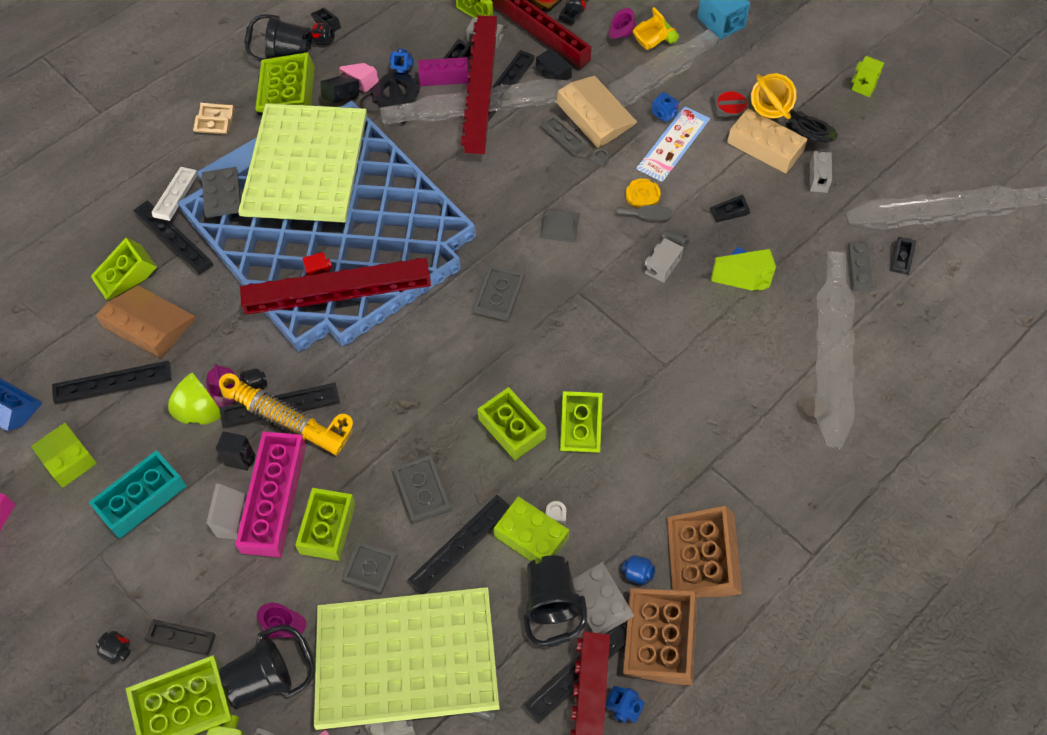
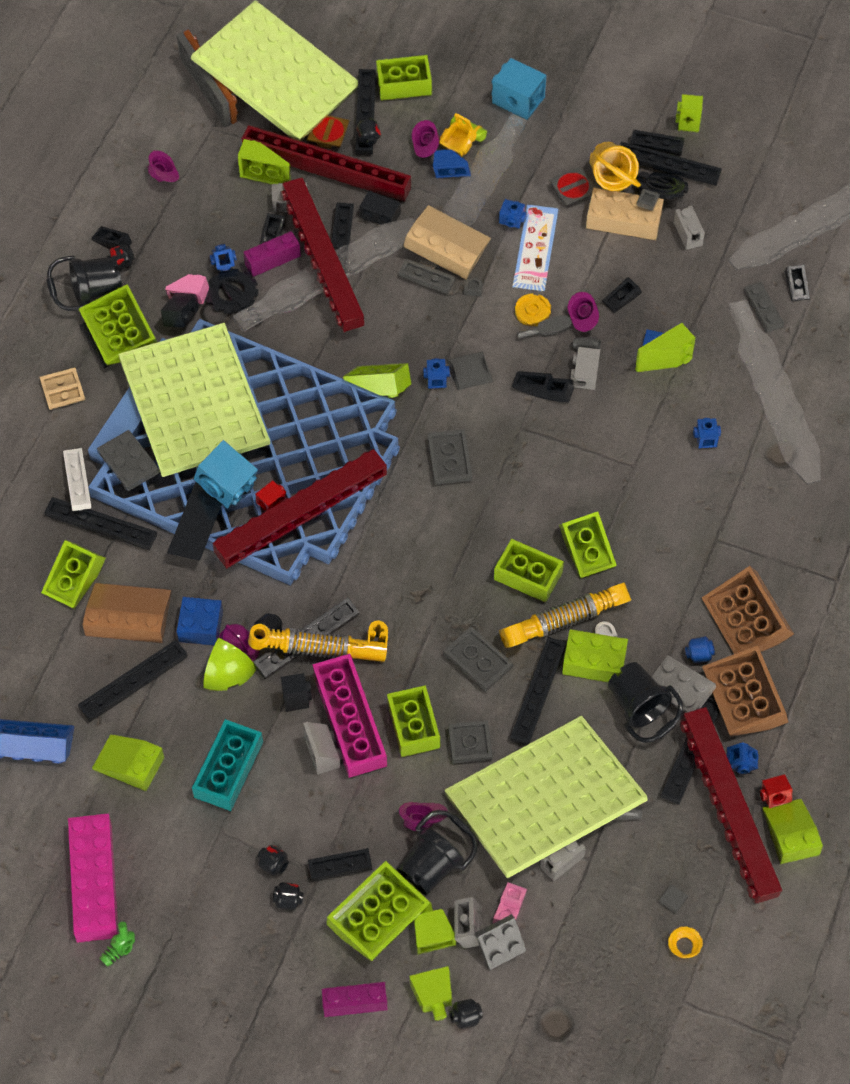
camera: 25 degrees left, 0 degrees up
none -> black sticker [167,482,222,561]
none -> blue piece [177,597,223,645]
none -> dark azure brick [193,440,258,509]
none -> black head [257,845,289,876]
none -> lime slope [343,363,411,398]
none -> blue brick [423,358,450,389]
none -> blue slope [433,149,471,178]
none -> yellow piece [499,582,631,648]
none -> black slope [512,371,574,403]
none -> magenta piece [568,292,599,332]
none -> black plate [620,141,722,186]
none -> black plate [630,130,685,156]
none -> dark grey tile [636,189,660,211]
none -> blue brick [693,418,721,448]

